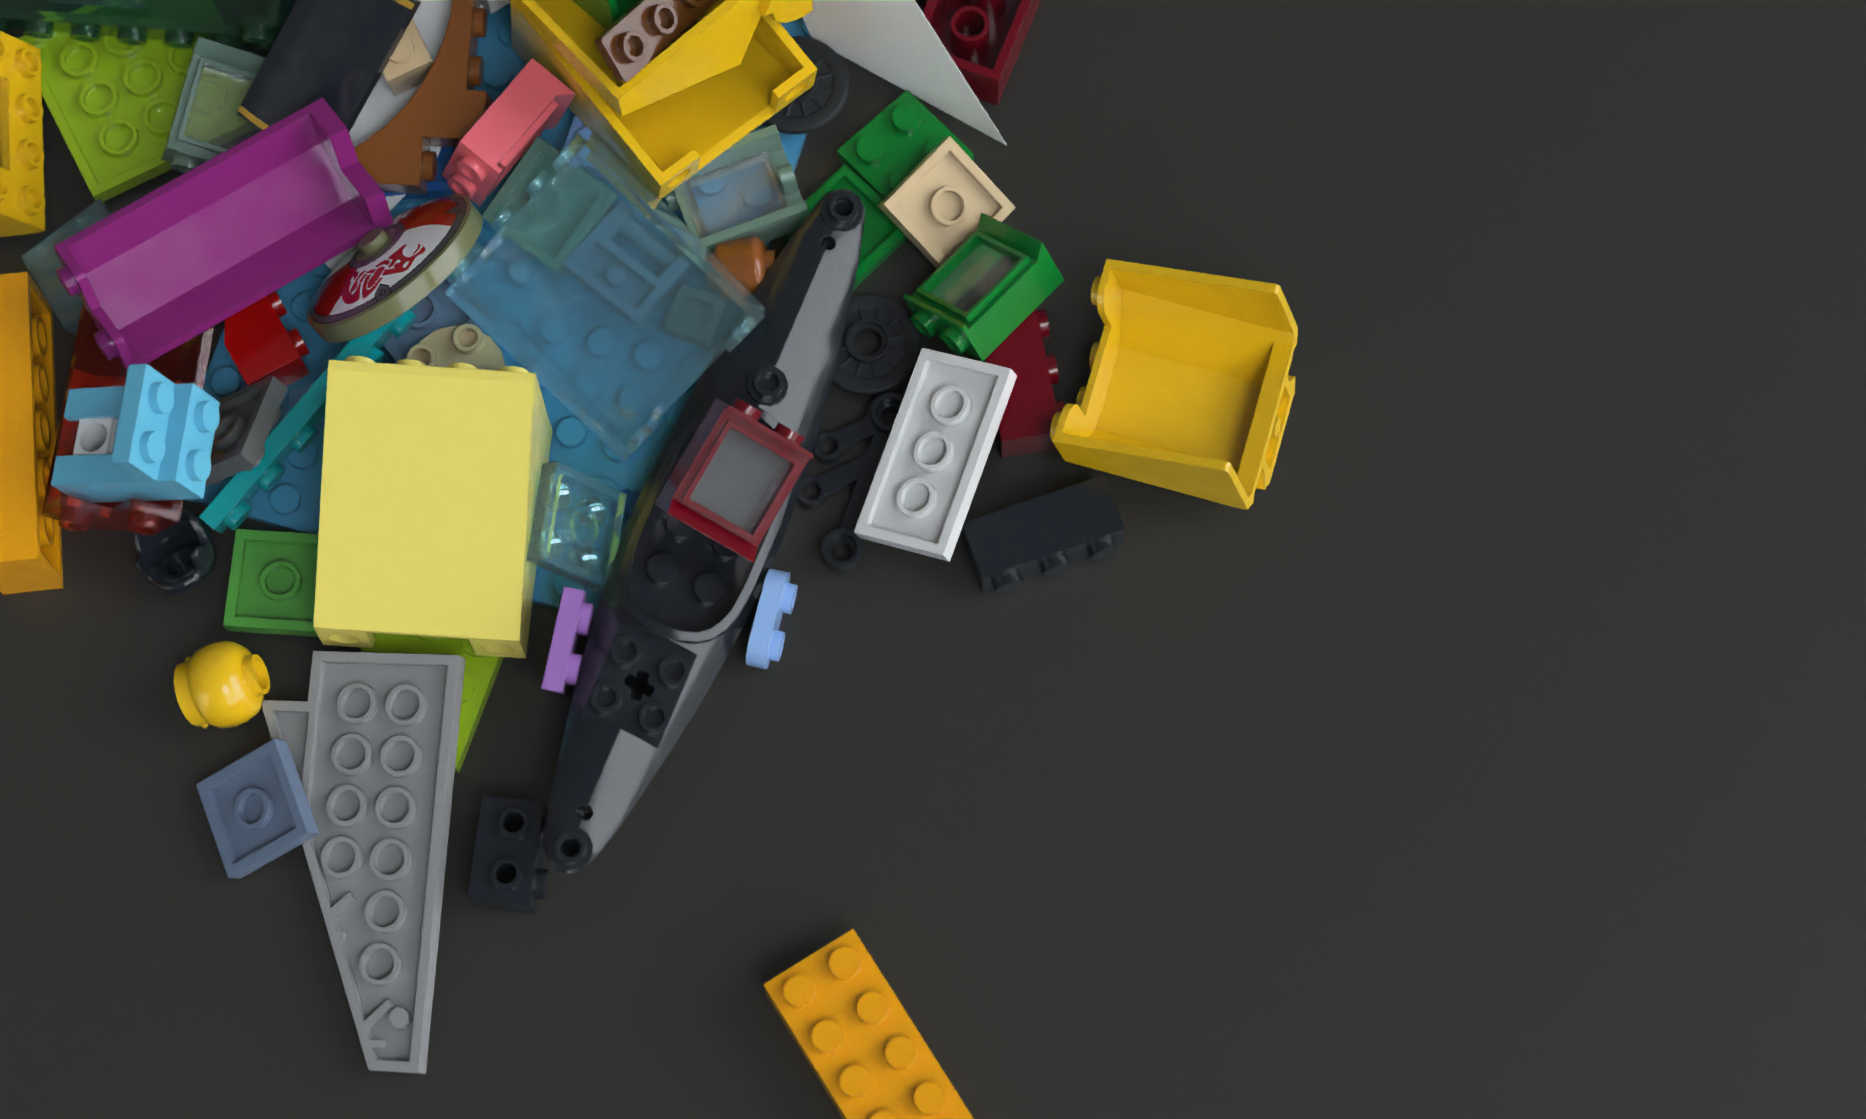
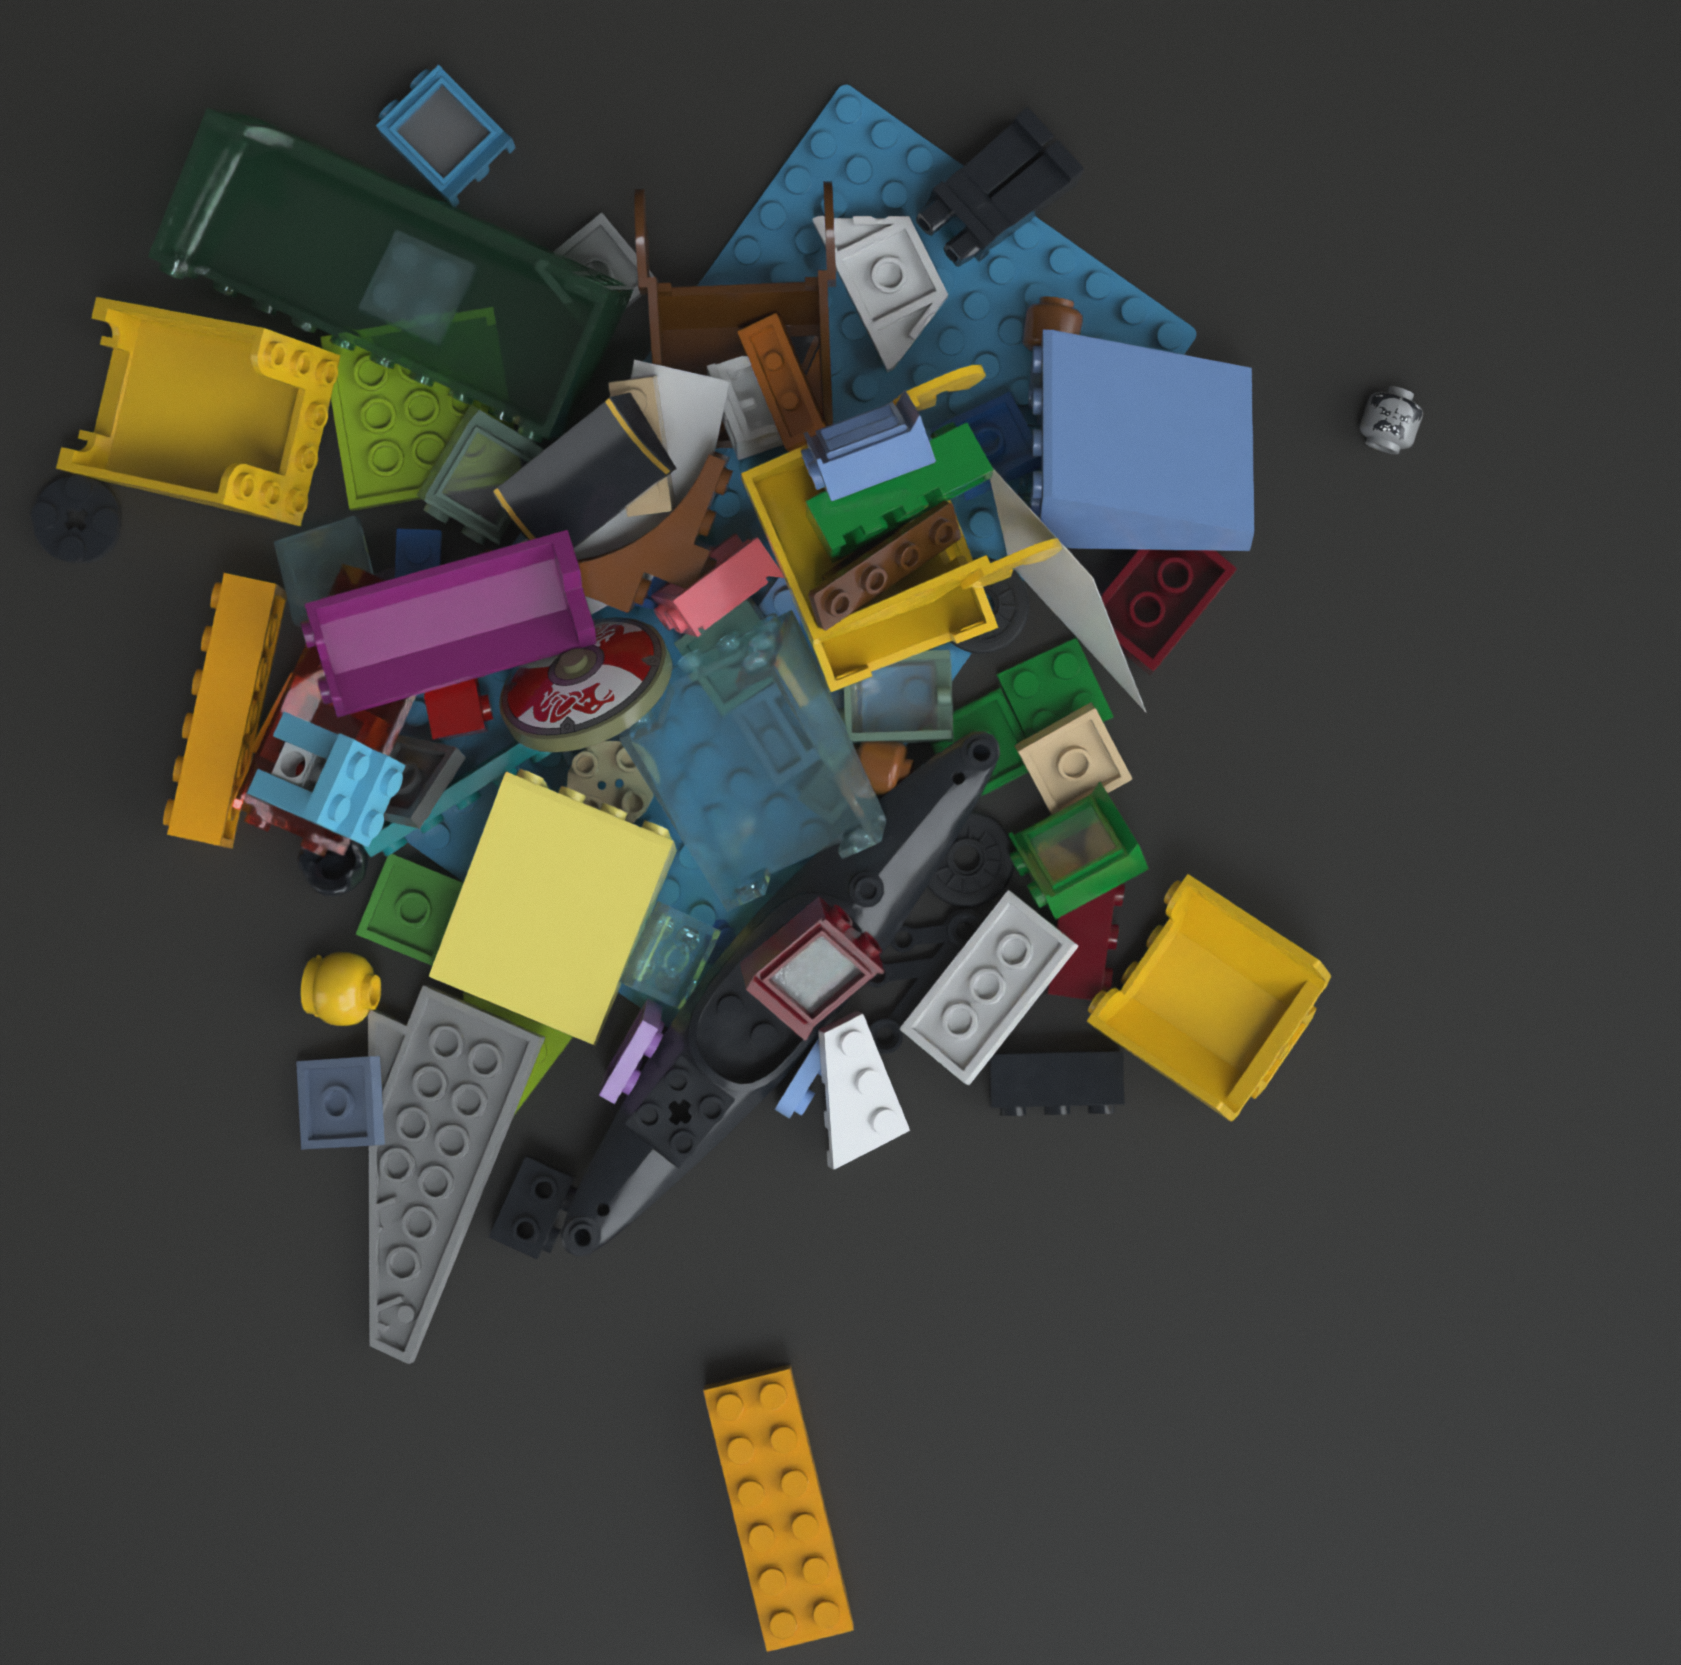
camera: 20 degrees right, 15 degrees up
none -> white wing [818,1011,910,1170]

